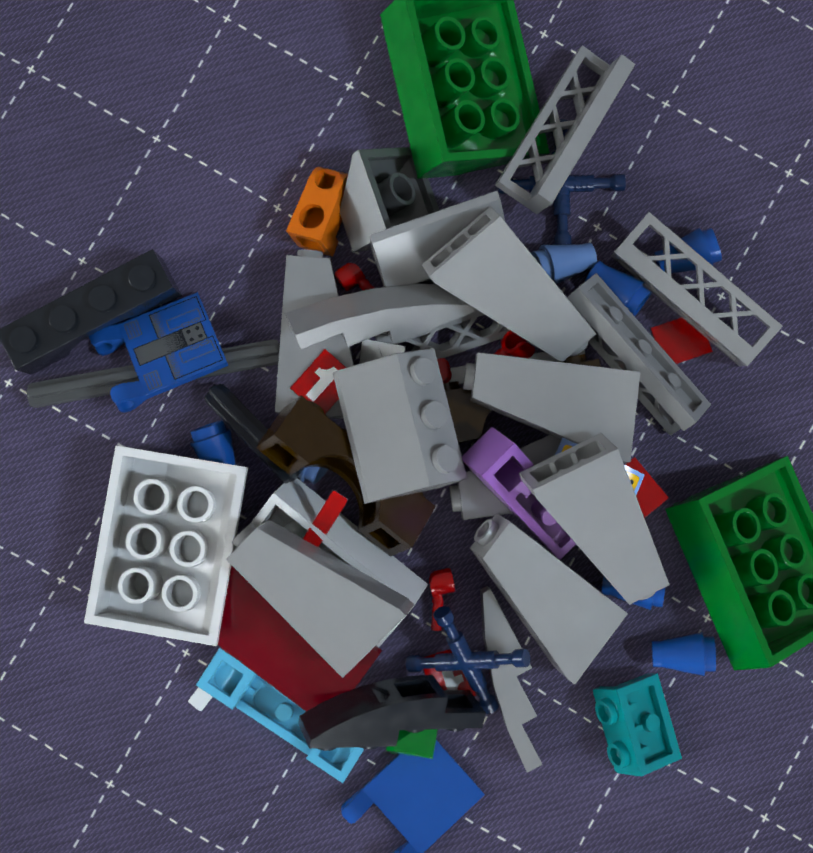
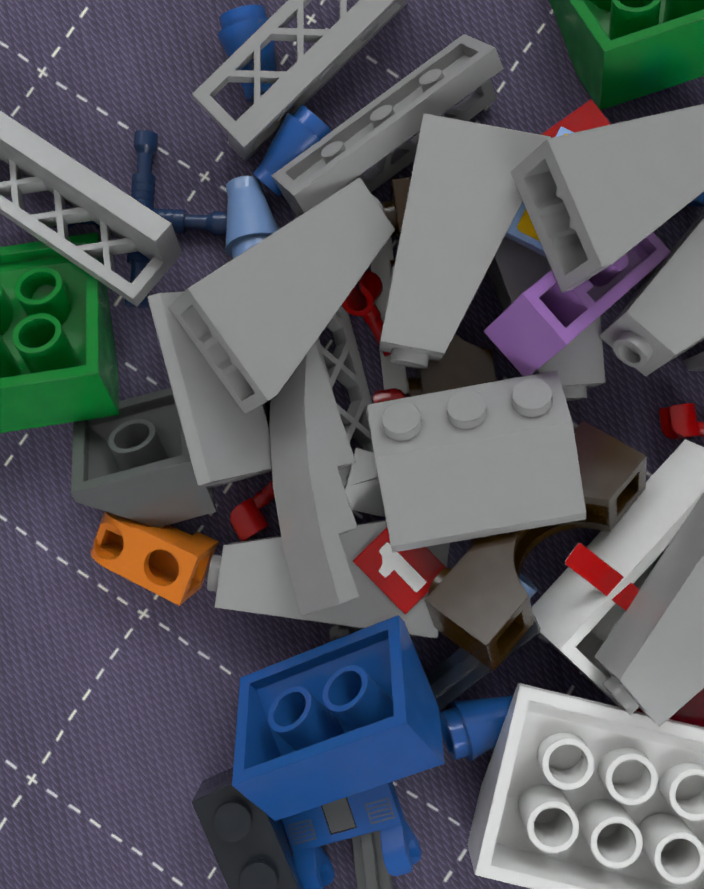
camera: 80 degrees left, 0 degrees up
red sticker [651,318,713,364] -> none
none -> blue slope [232,615,445,821]

